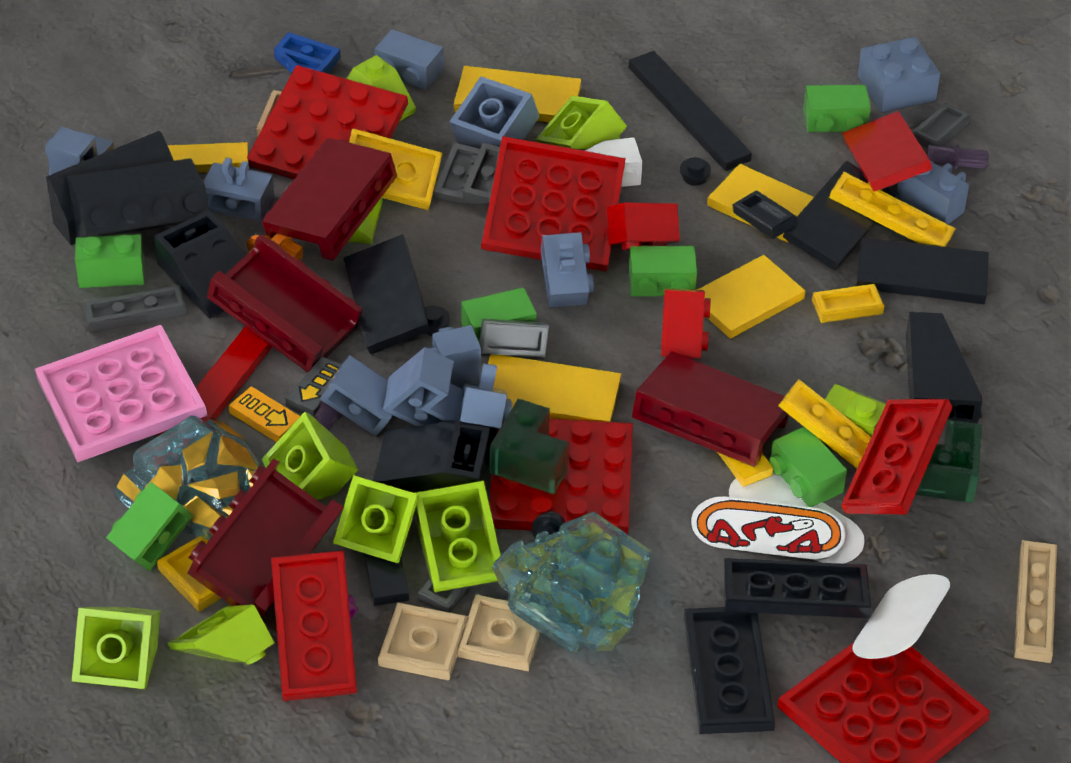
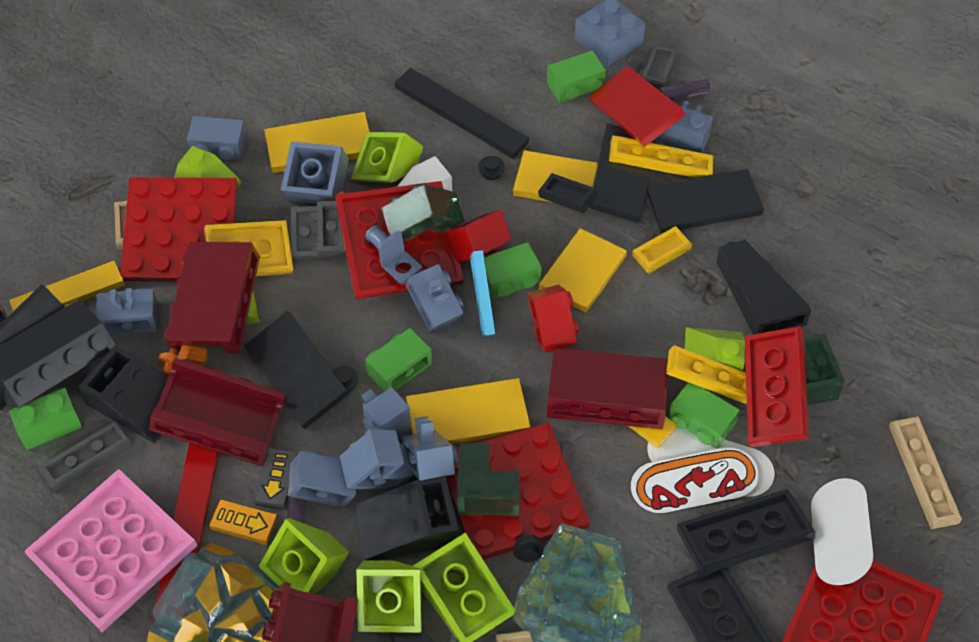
camera: 20 degrees left, 10 degrees up
blue wing [274,32,341,74] -> none
tile [479,319,549,358] -> none
none -> sand blue bracket [365,225,422,284]
none -> brick [382,183,465,241]
none -> medium azure tile [470,250,495,337]

